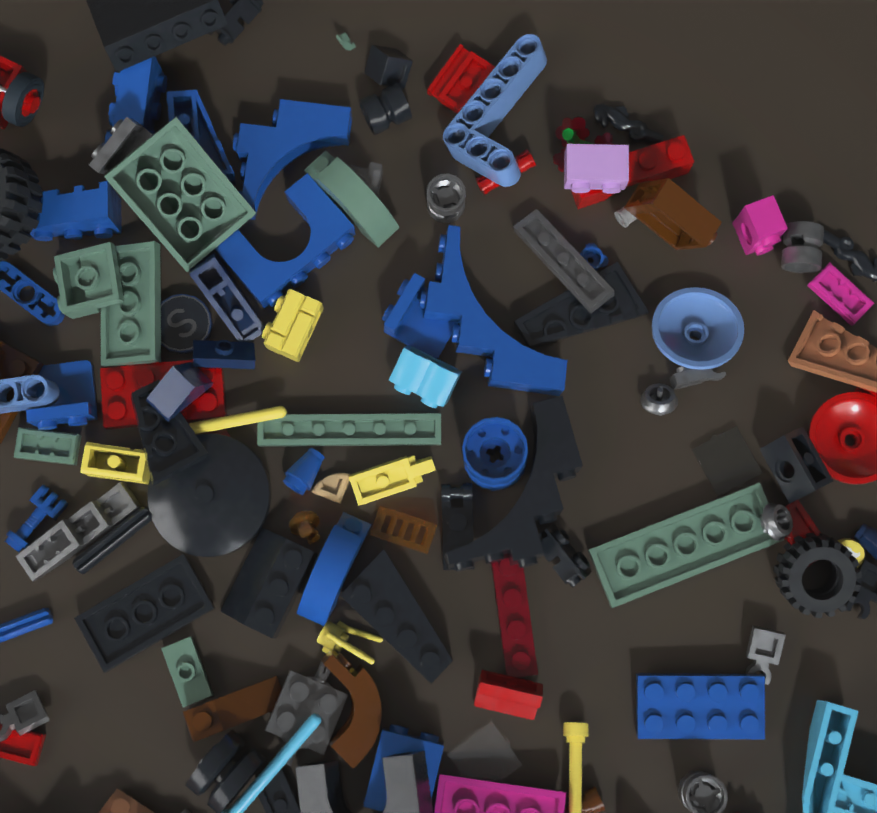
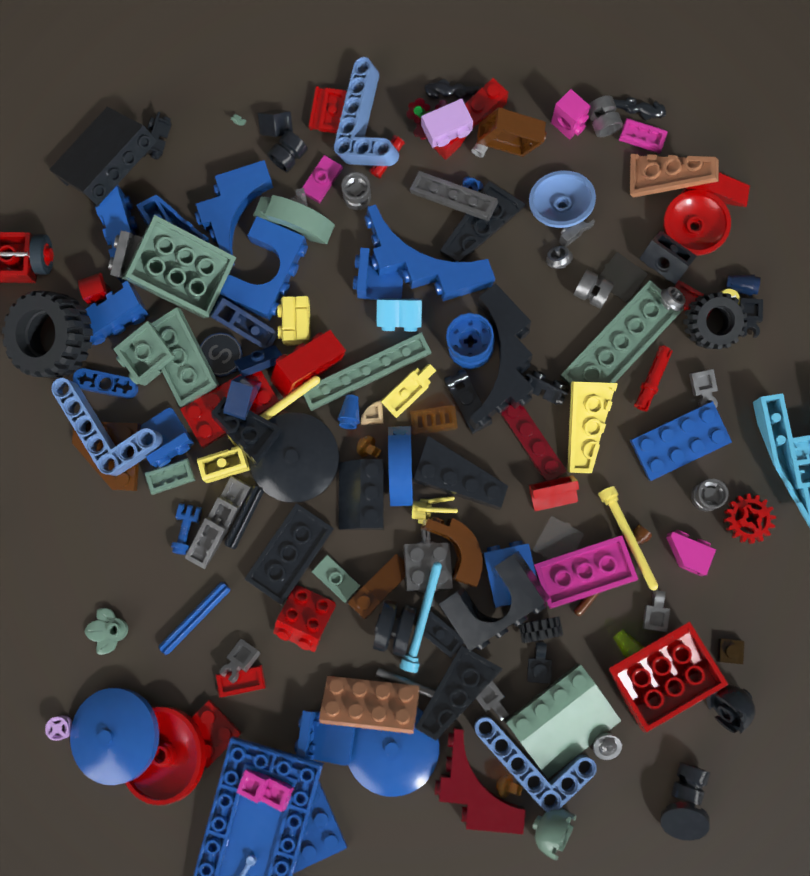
camera: 20 degrees left, 0 degrees up
none -> red brick [78,272,112,305]
none -> red wedge [270,330,346,398]
none -> red bracket [273,586,336,652]
none -> dark pink plate [301,155,343,204]
none -> light yellow wing [567,382,618,473]
none -> flat silver wheel [573,269,615,309]
none -> red pin [634,346,673,412]

